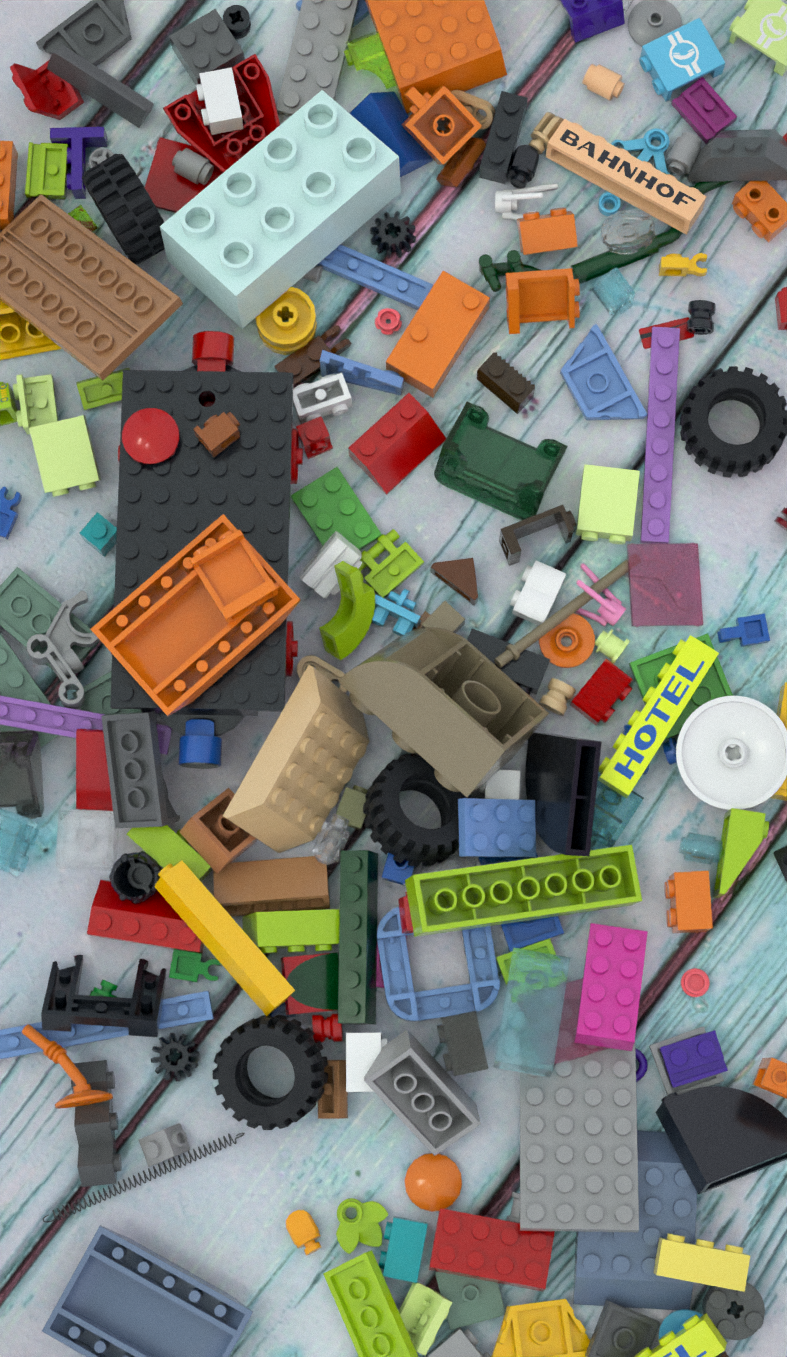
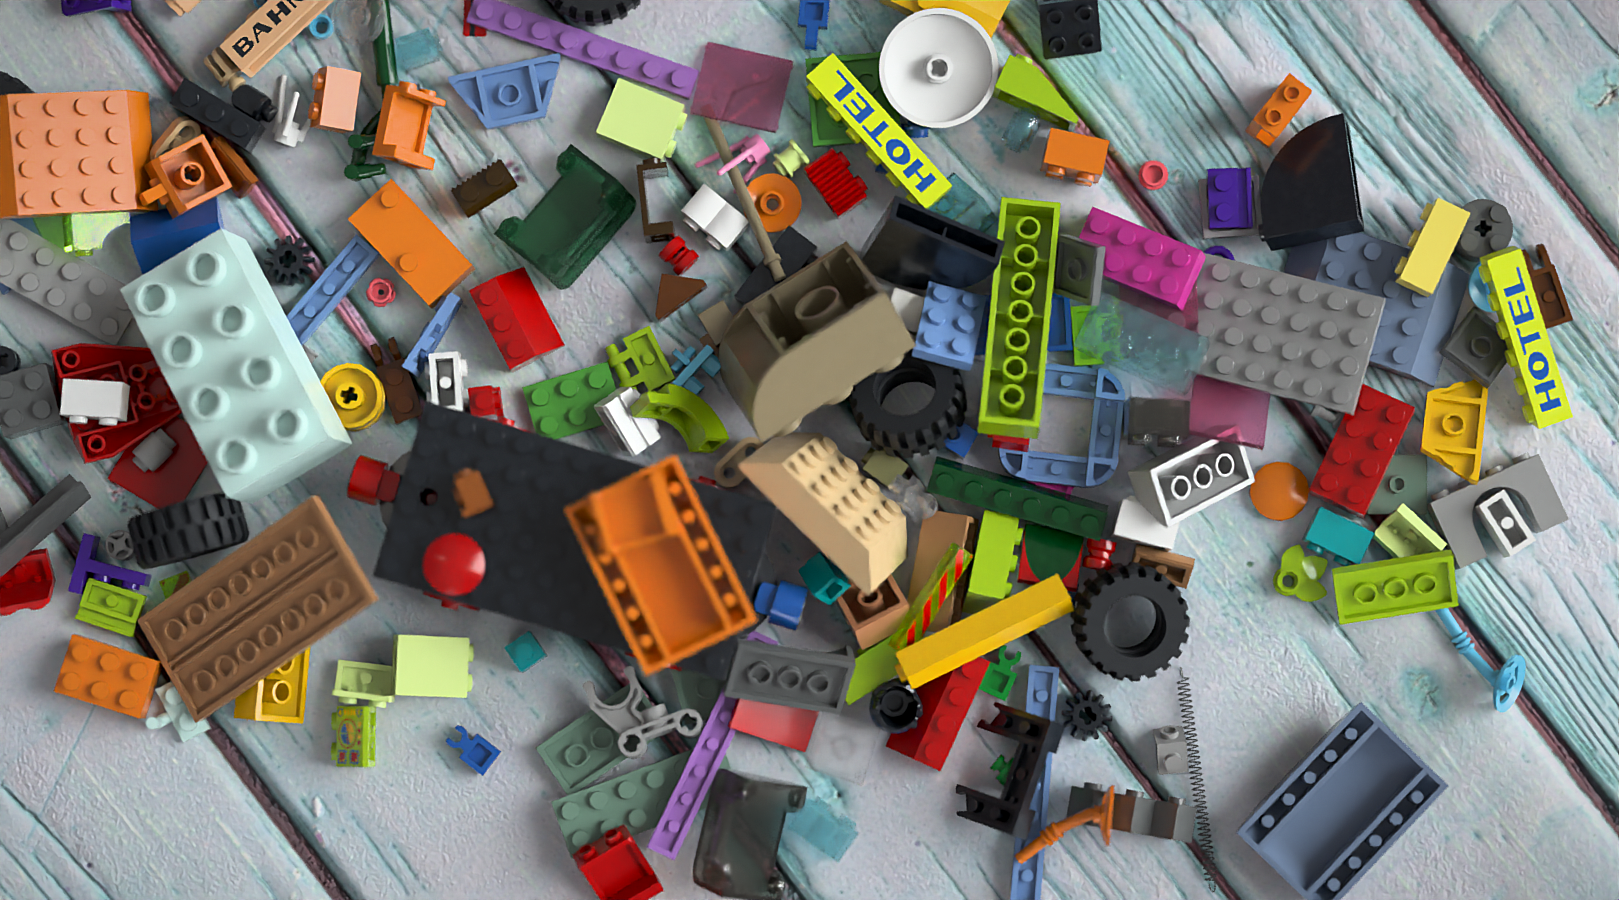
camera: 80 degrees left, 5 degrees up
lime plate [76,368,130,410] -> none
light orange arm [286,1210,321,1256] -> none
tan wheel [539,678,576,716] -> none
none -> red wheel [658,235,700,276]
none -> teal brick [798,551,851,605]
none -> clear neon green tile [888,542,974,651]
none -> dark grey tile [1052,234,1106,306]
none -> clear pink piece [1186,374,1270,450]

